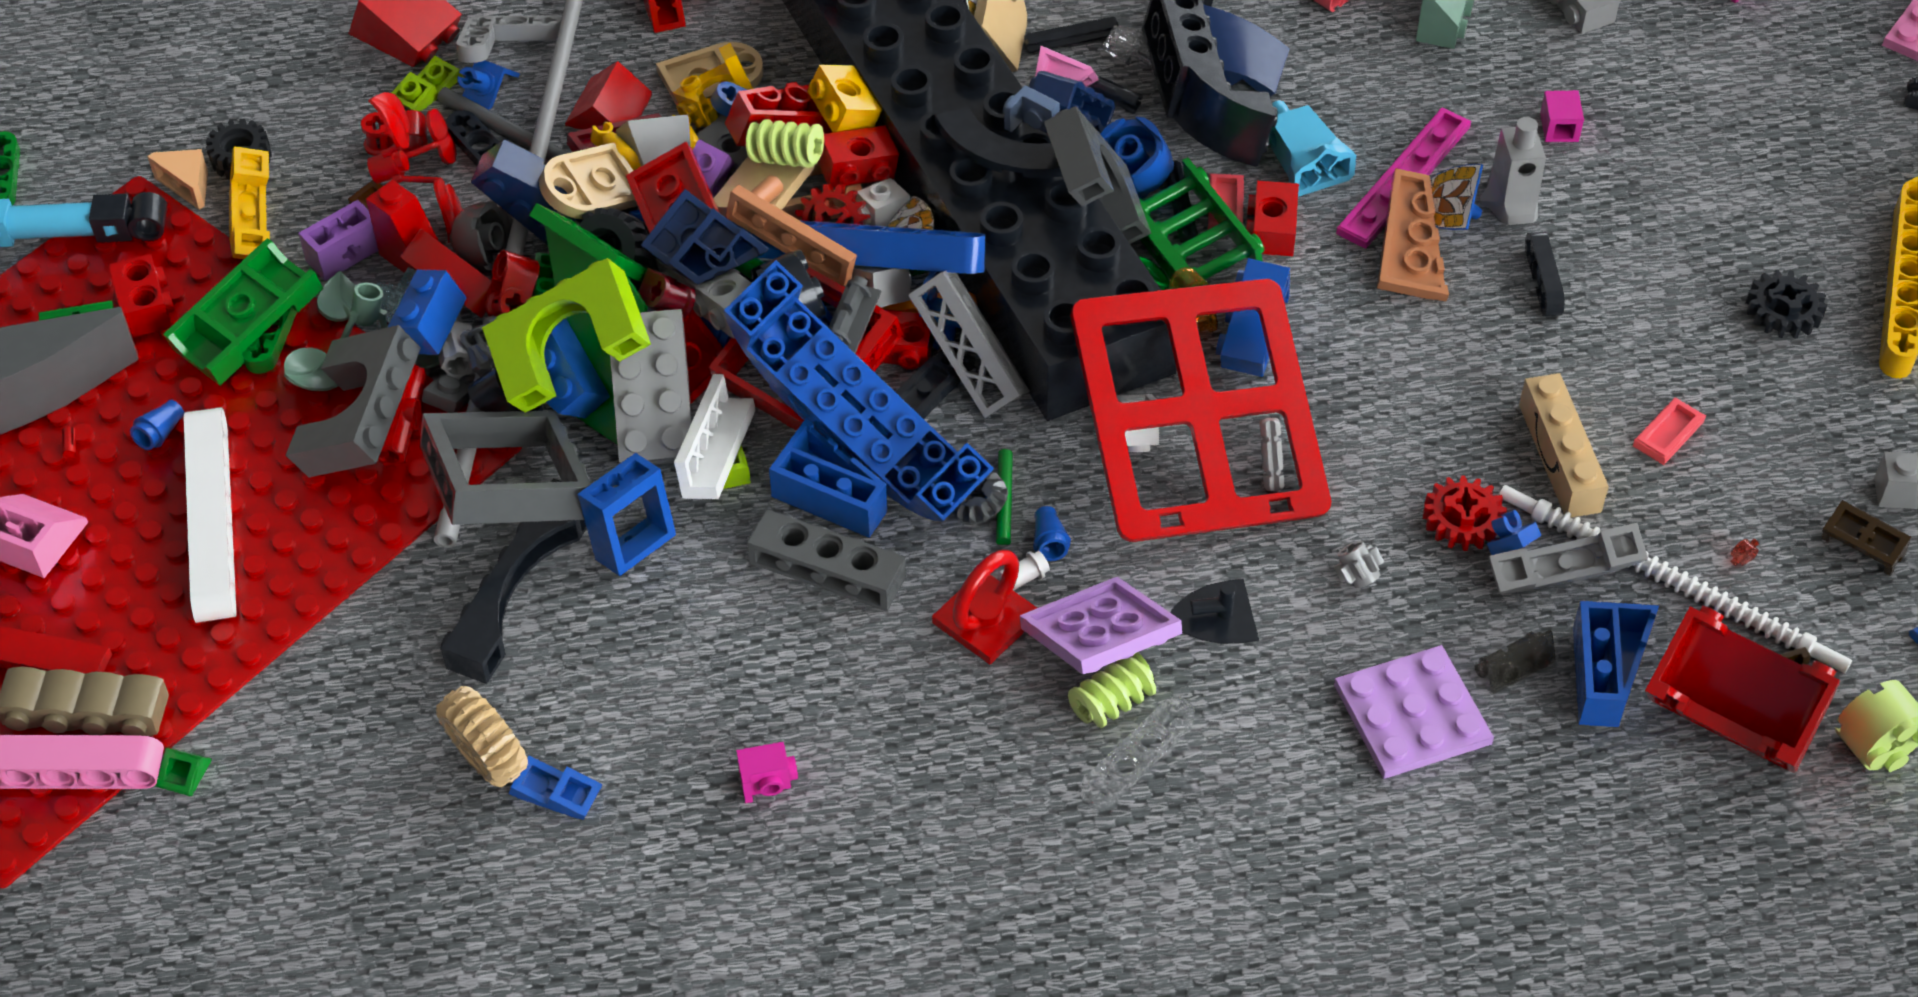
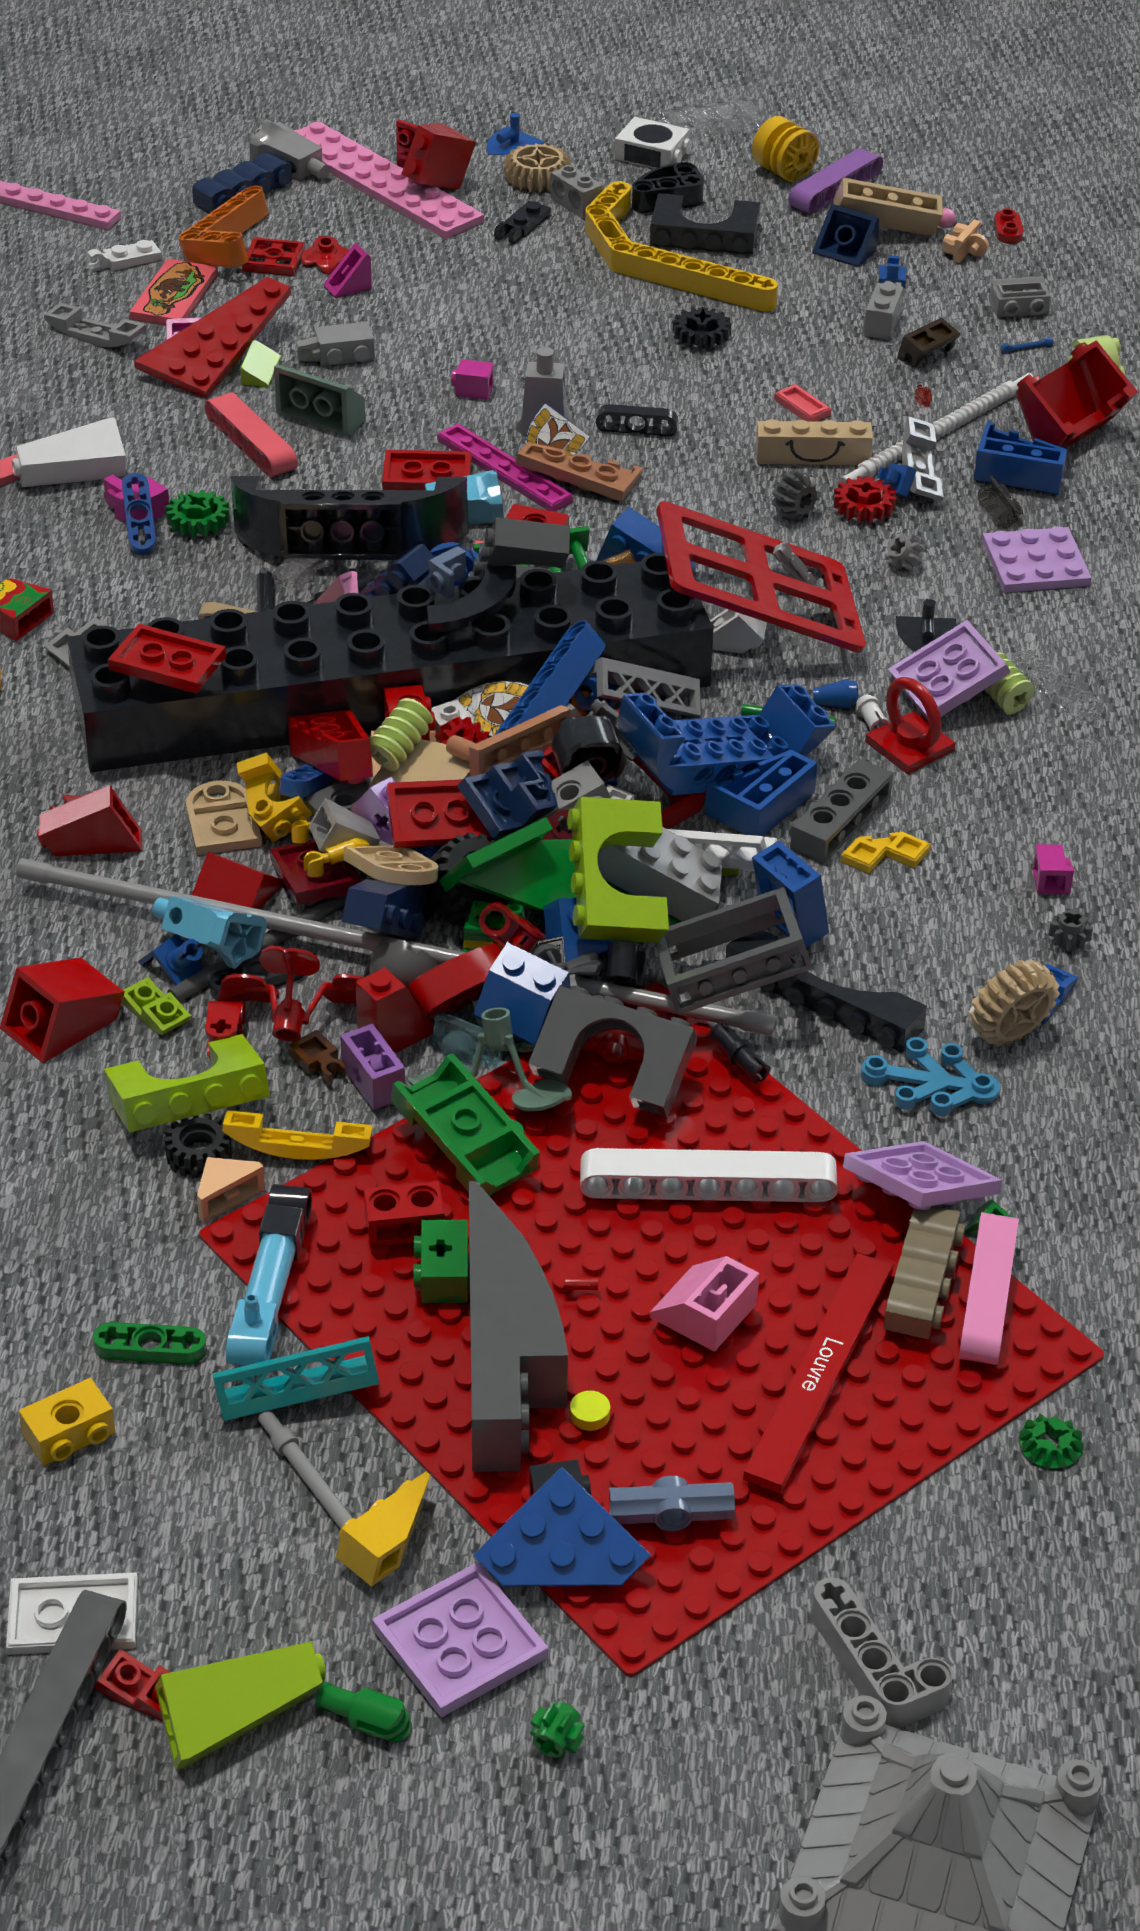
camera: 80 degrees left, 10 degrees down
blue cone [130,400,184,450] -> none
light grey beam [456,15,561,63] -> none
yellow brick [808,65,882,133] -> none
none -> lime arch [104,1034,270,1133]
none -> medium azure piece [152,896,267,969]
none -> red plate [382,450,472,490]
none -> black pin [709,1021,771,1084]
none -> dark grey gear [771,469,821,521]
none -> yellow tile [840,832,931,874]
none -> lavender plate [843,1141,1002,1210]
none -> dark azure plant [861,1037,1000,1116]
none -> dark grey gear [1048,910,1093,951]

